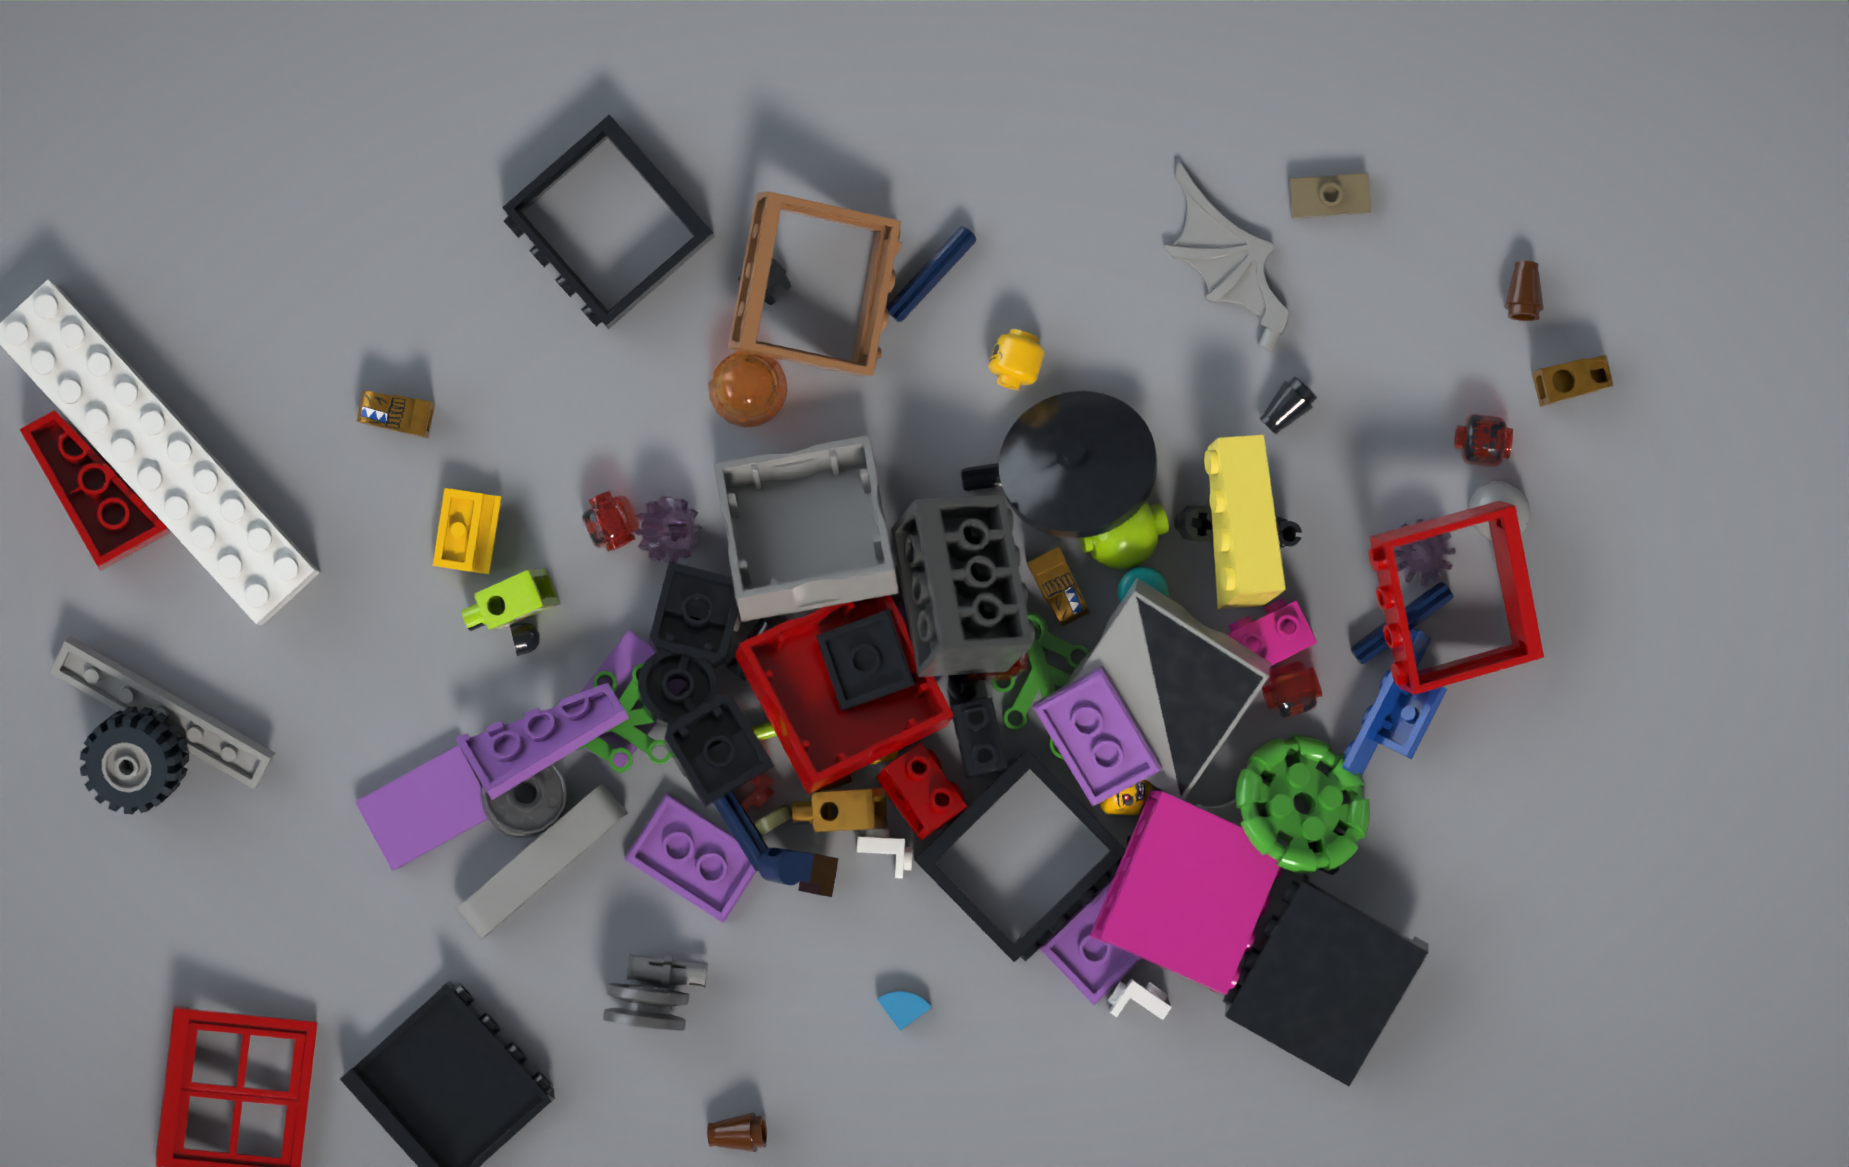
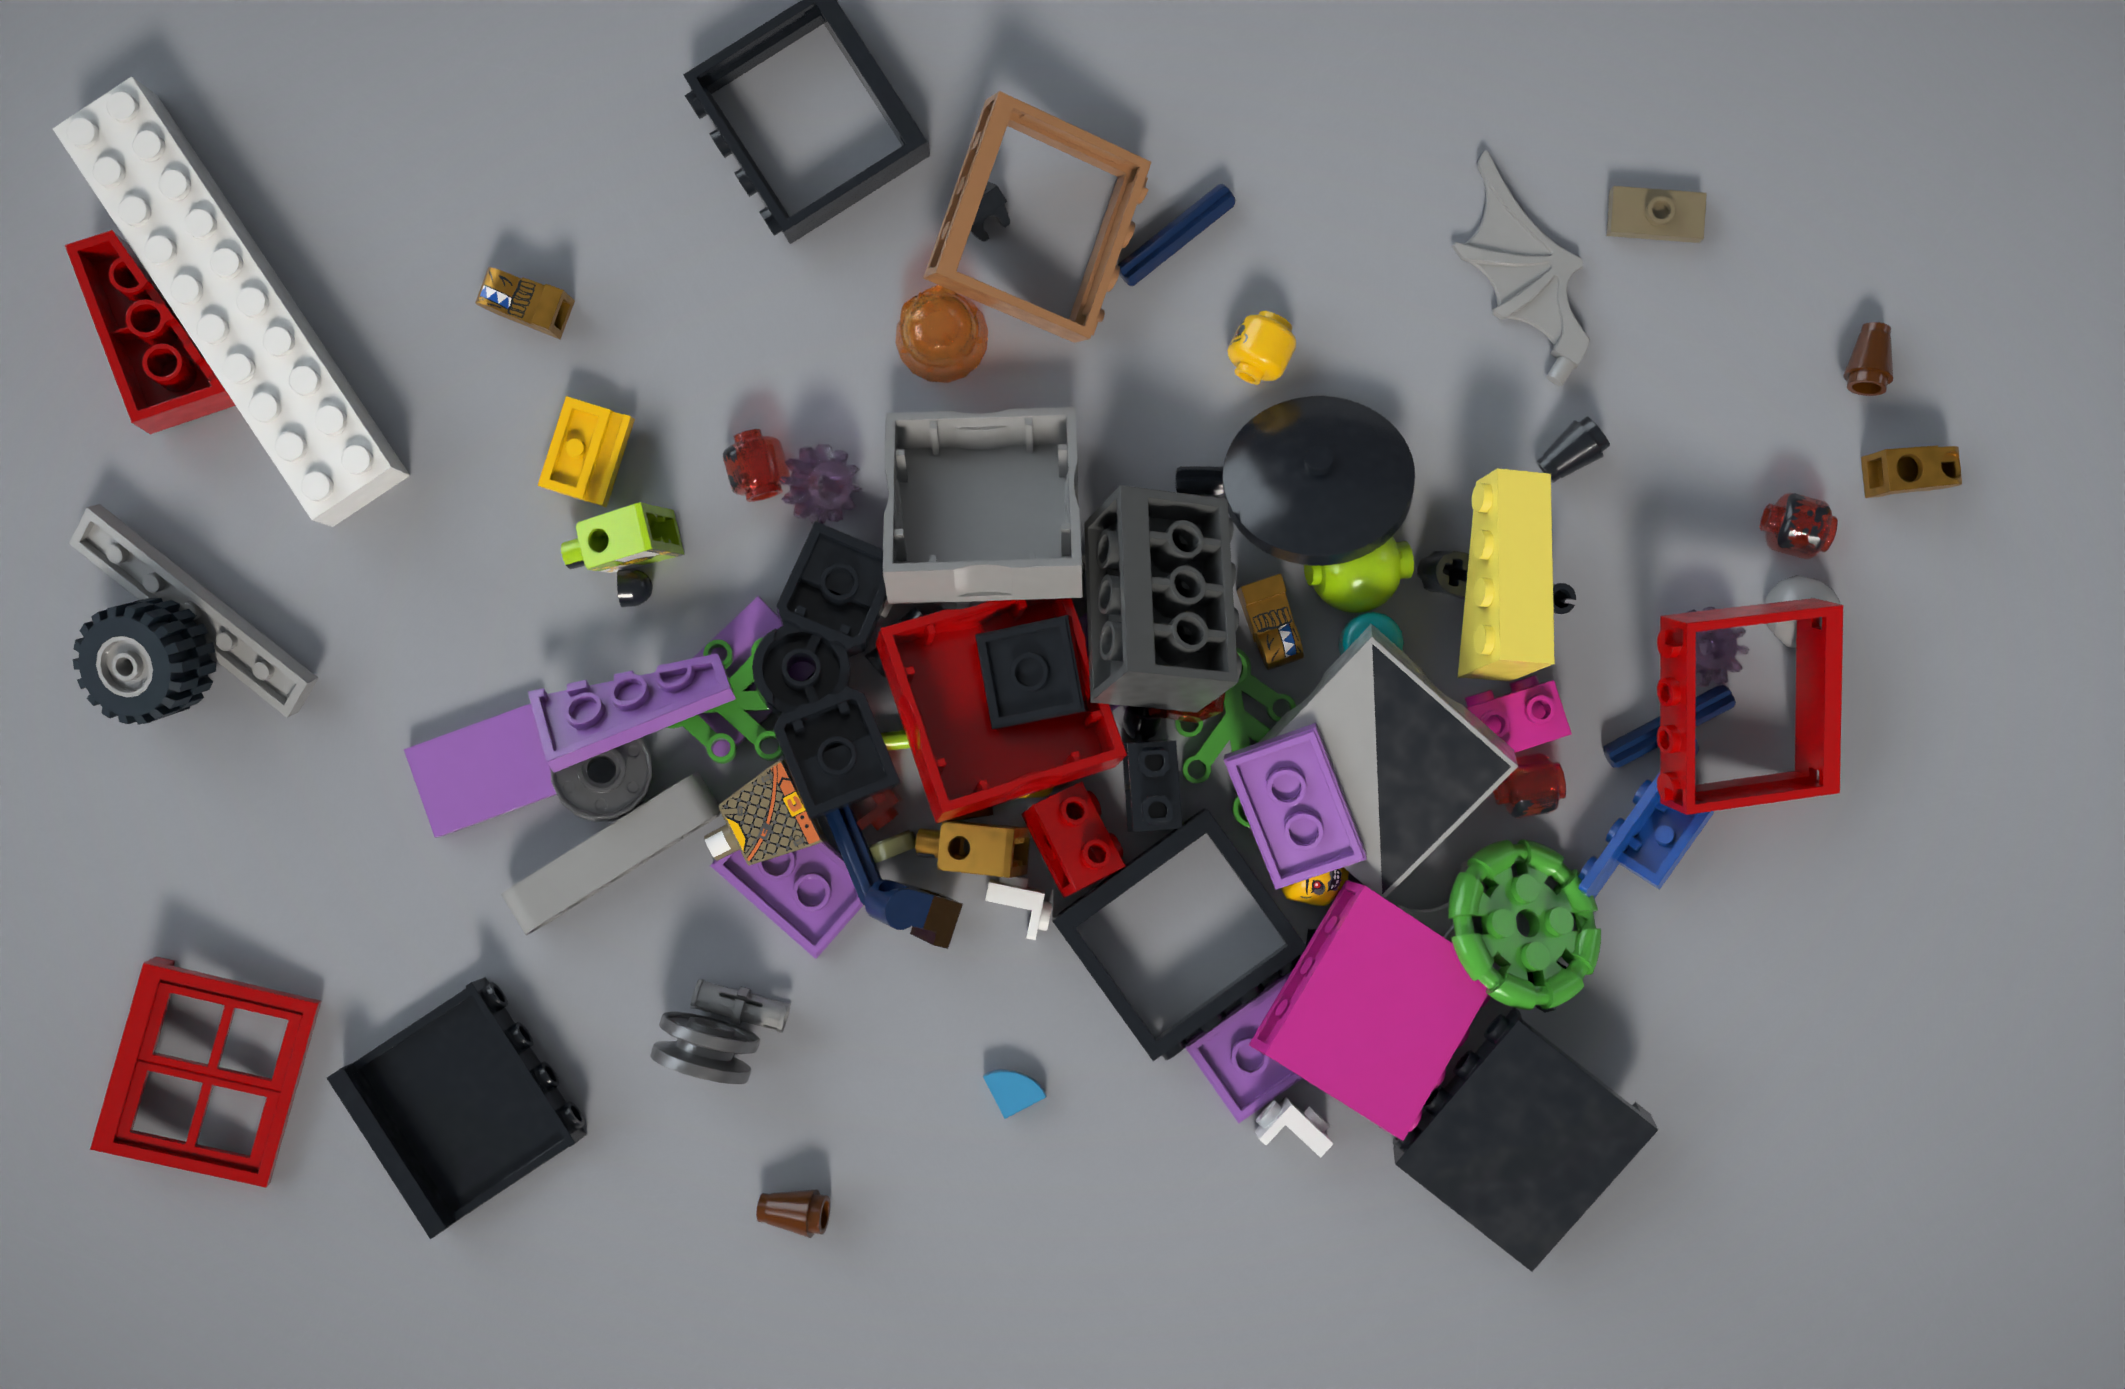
camera: 10 degrees right, 0 degrees up
none -> torso [704,760,828,865]

